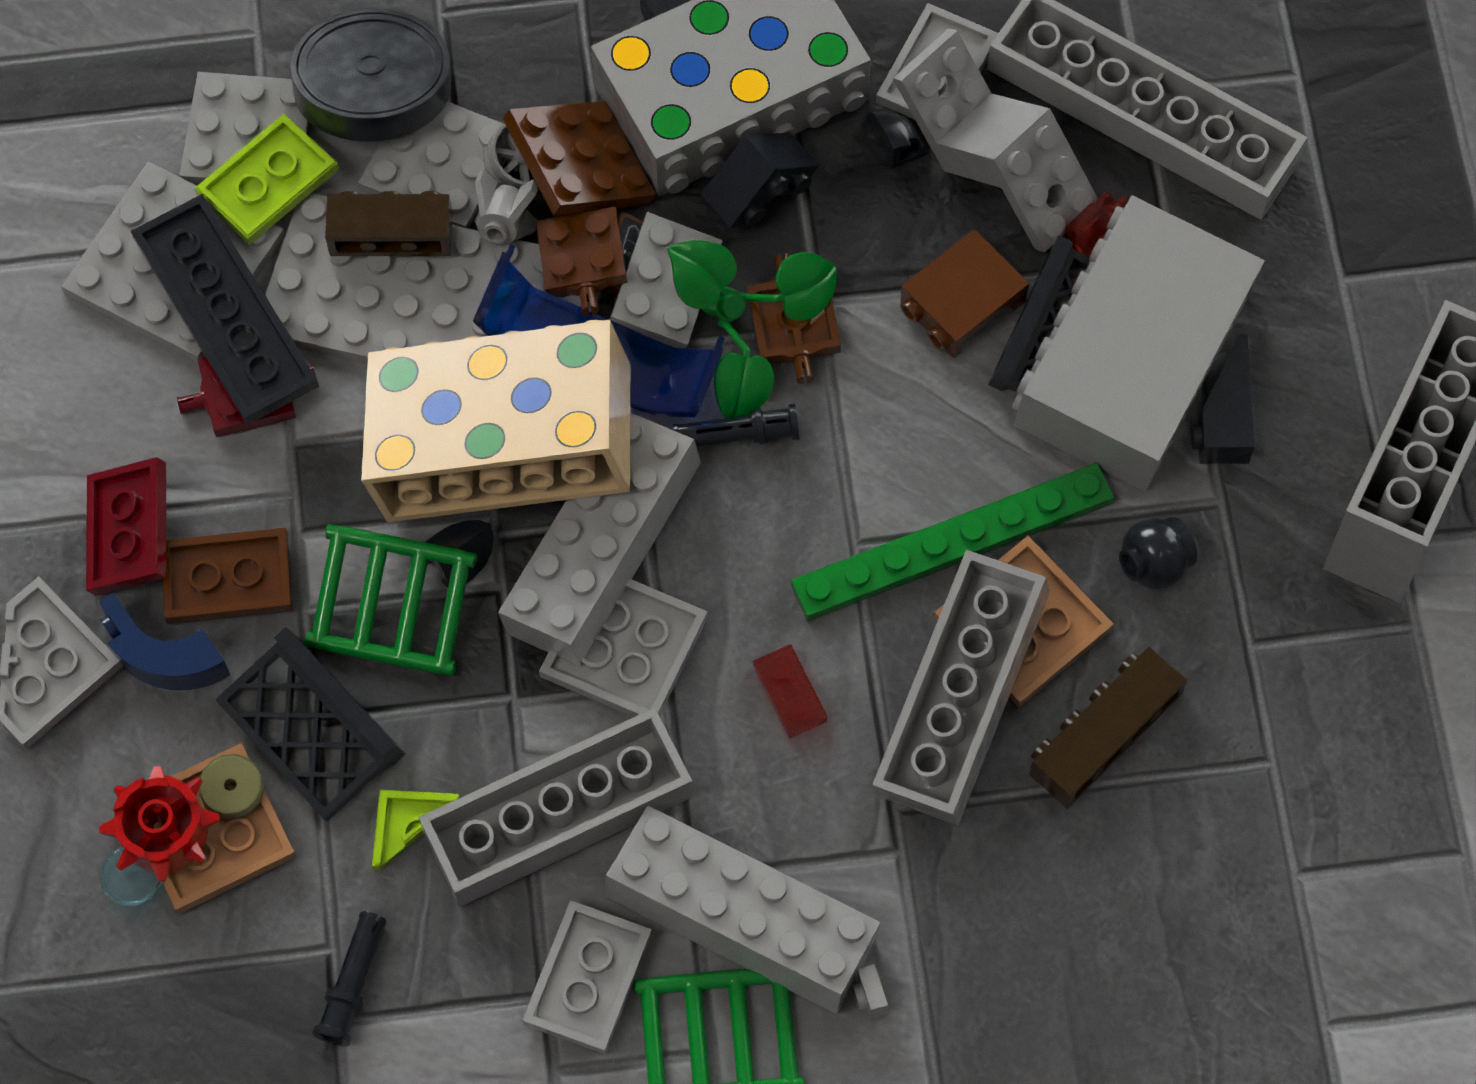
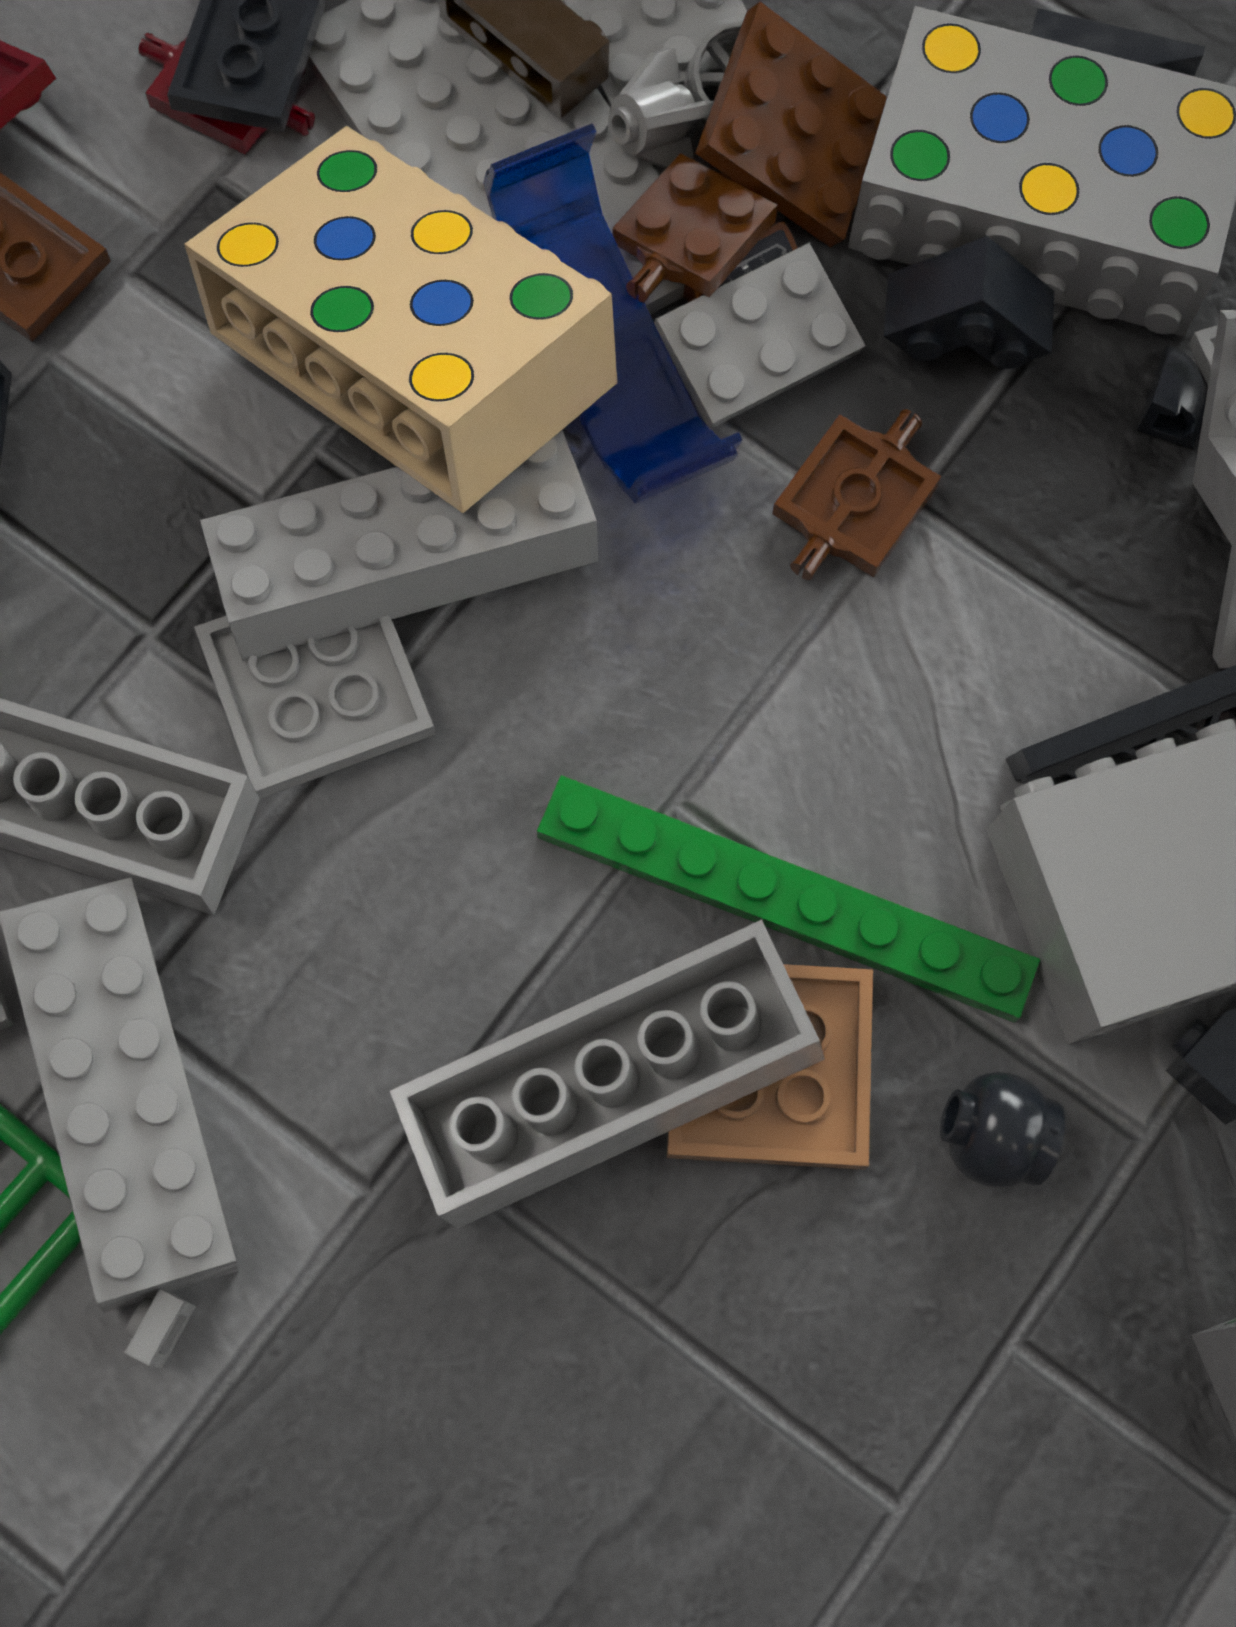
camera: 40 degrees right, 5 degrees up
green bar [304,524,478,676] -> none
black brick [425,520,494,588] -> none
green plant [667,240,837,418] -> none
black pin [673,403,800,446] -> none
clear red plate [753,644,827,739] -> none
reddish brown panel [900,229,1029,358] -> none
dark brown brick [1030,646,1187,809] -> none

